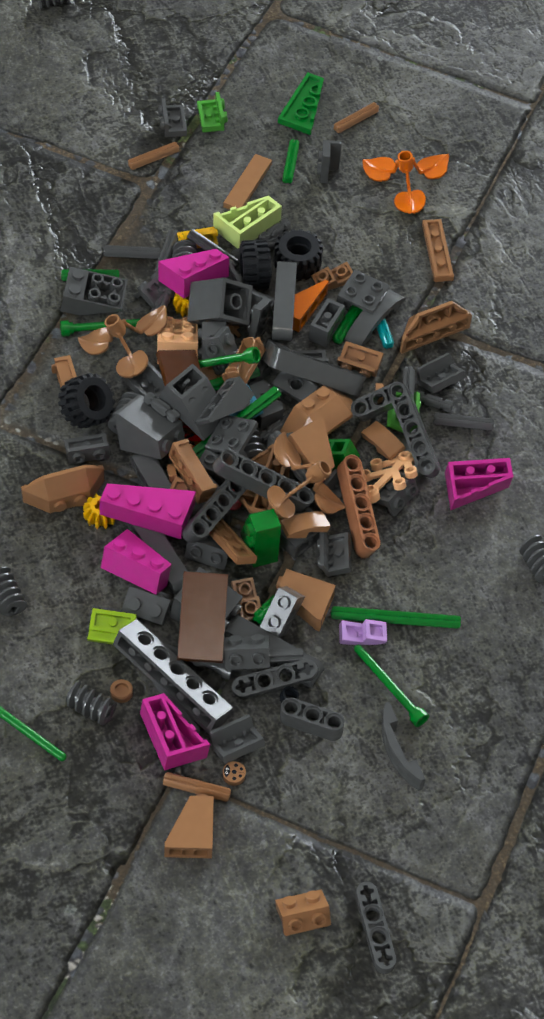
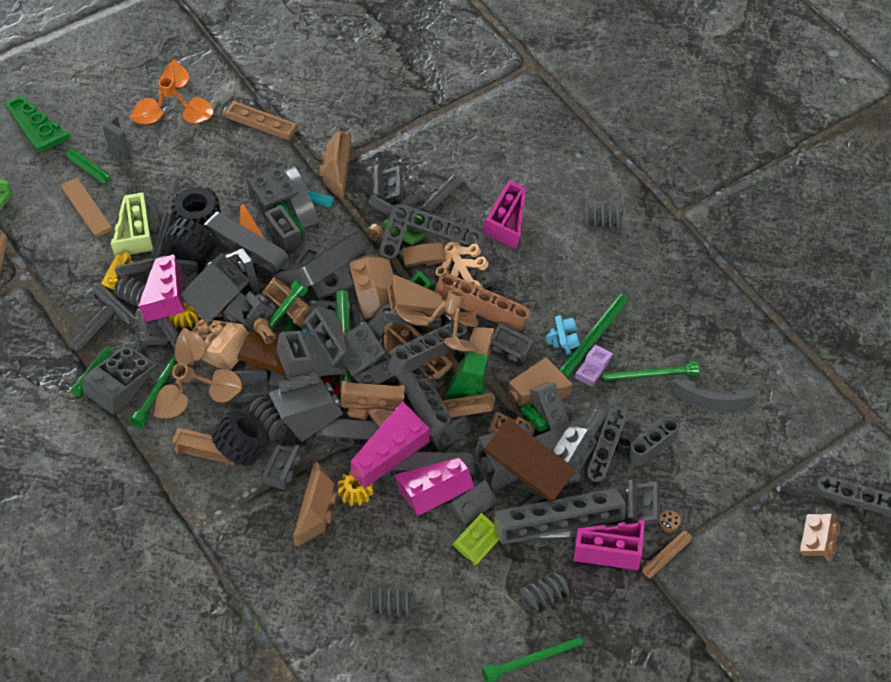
camera: 55 degrees left, 0 degrees up
medium nougat tile [110,679,133,703] -> none
medium nougat slope [164,794,214,858] -> none
medium nougat slope [311,262,353,290] -> none
medium nougat axle [334,102,379,133] -> none
medium nougat bracket [337,341,384,378] -> none
none -> medium nougat pin [253,318,276,344]
none -> medium azure hips [546,315,580,356]

